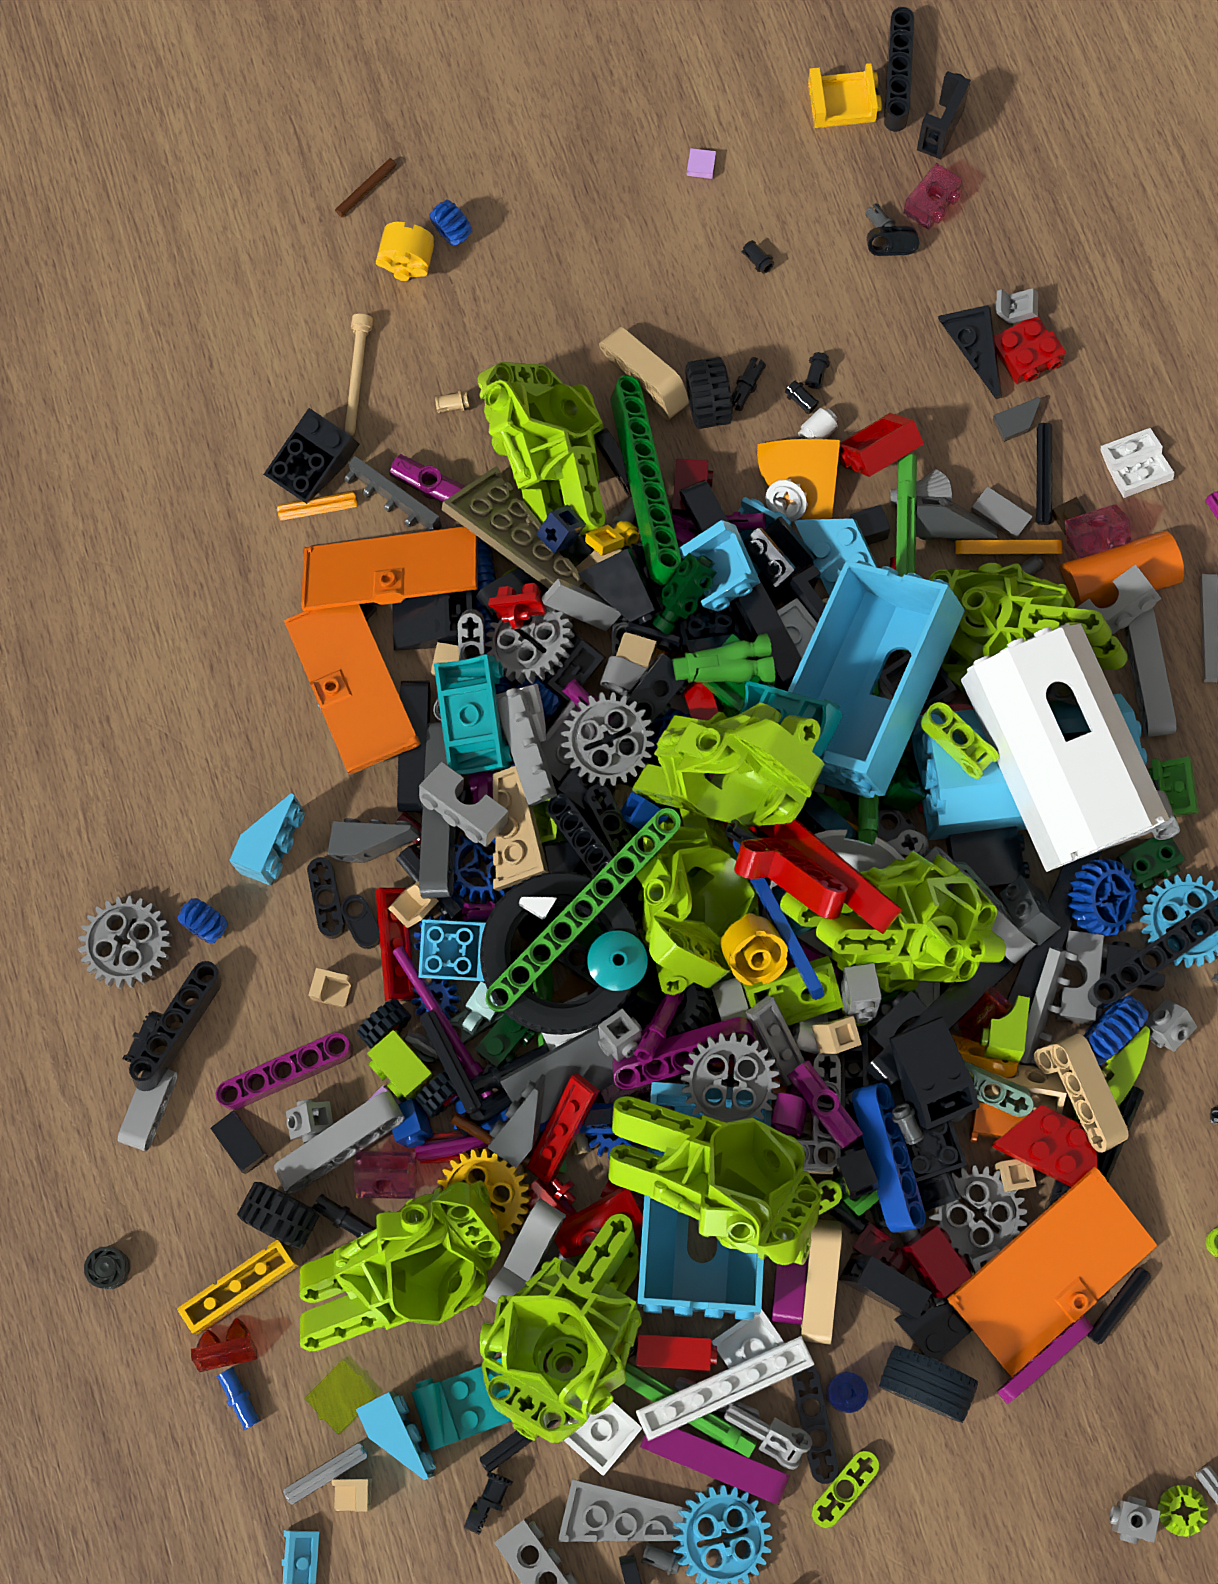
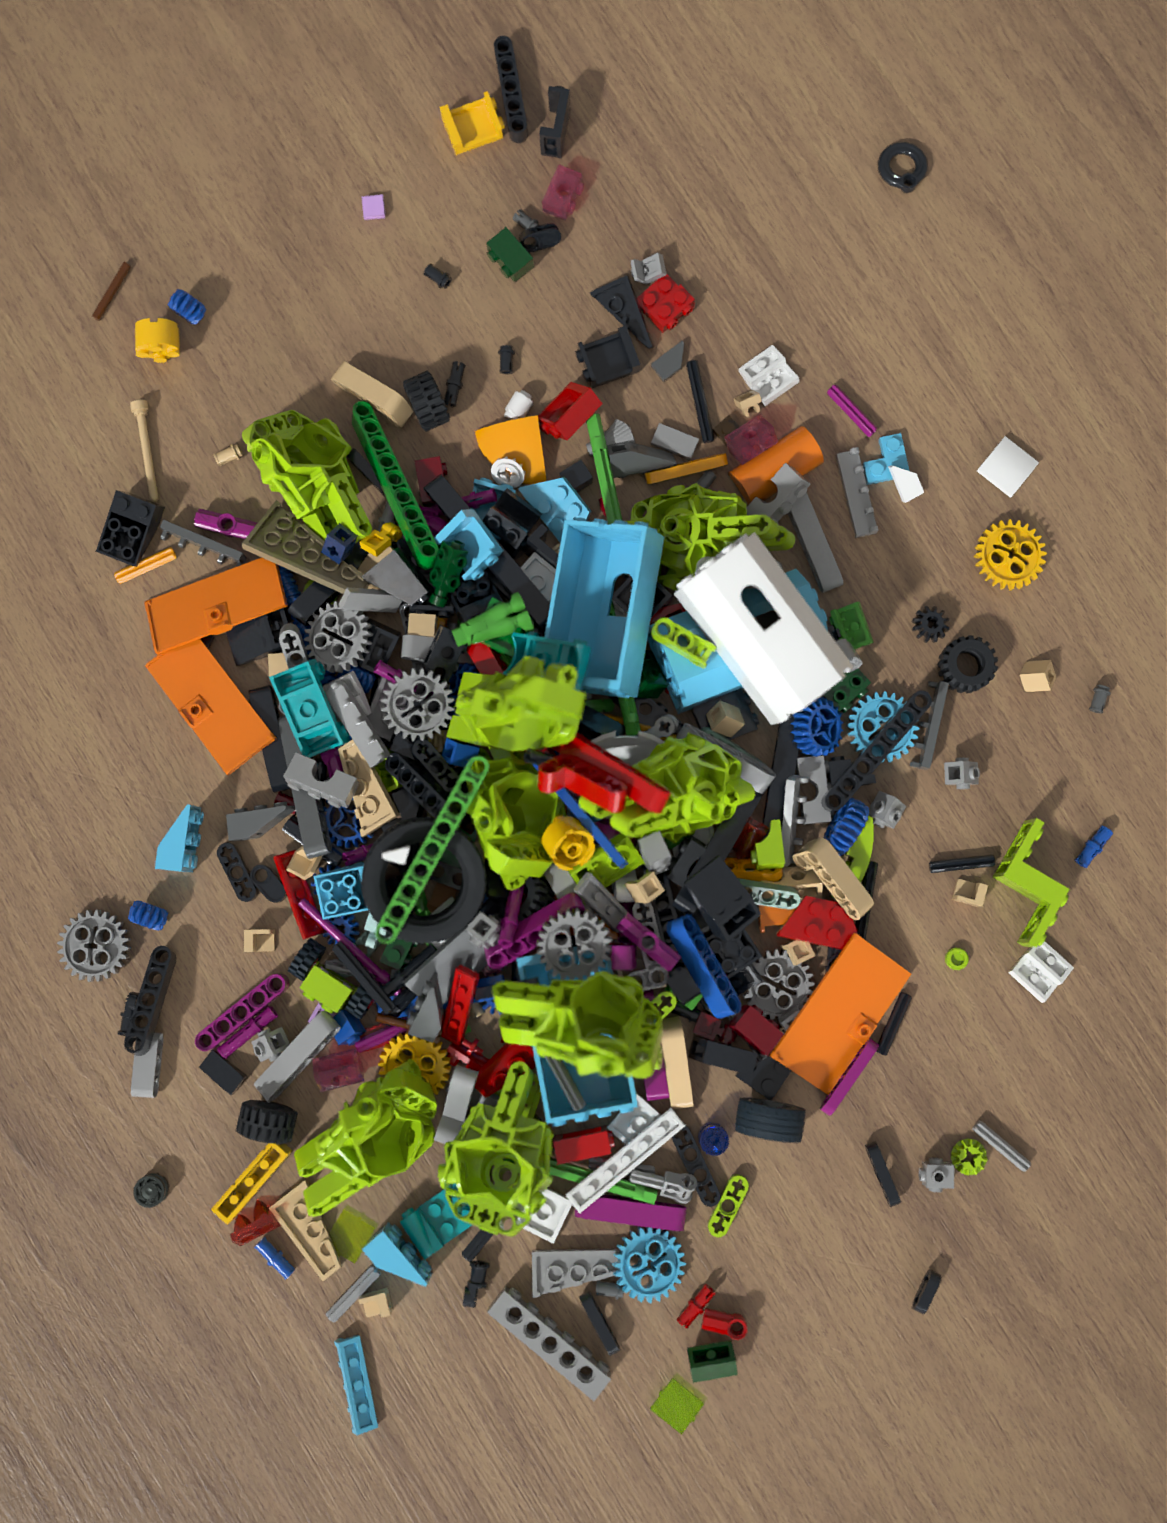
camera: 15 degrees left, 10 degrees up
black pin [312,1194,376,1238] -> none
red hips [488,583,546,629] -> none
teal dish [587,930,648,991] -> none
black pin [785,380,819,414] -> none
dark grey pin [892,1104,924,1145] -> none
dark grey brick [1000,875,1061,945] -> none
none -> magenta pin [217,1006,278,1059]
none -> tan wing [269,1179,342,1281]
none -> dark green brick [486,227,534,282]
none -> dark grey axle [545,1056,586,1111]
none -> black panel [575,326,641,389]
none -> tan panel [706,700,745,737]
none -> tan tile [733,390,762,417]
none -> black beam [865,1141,901,1207]

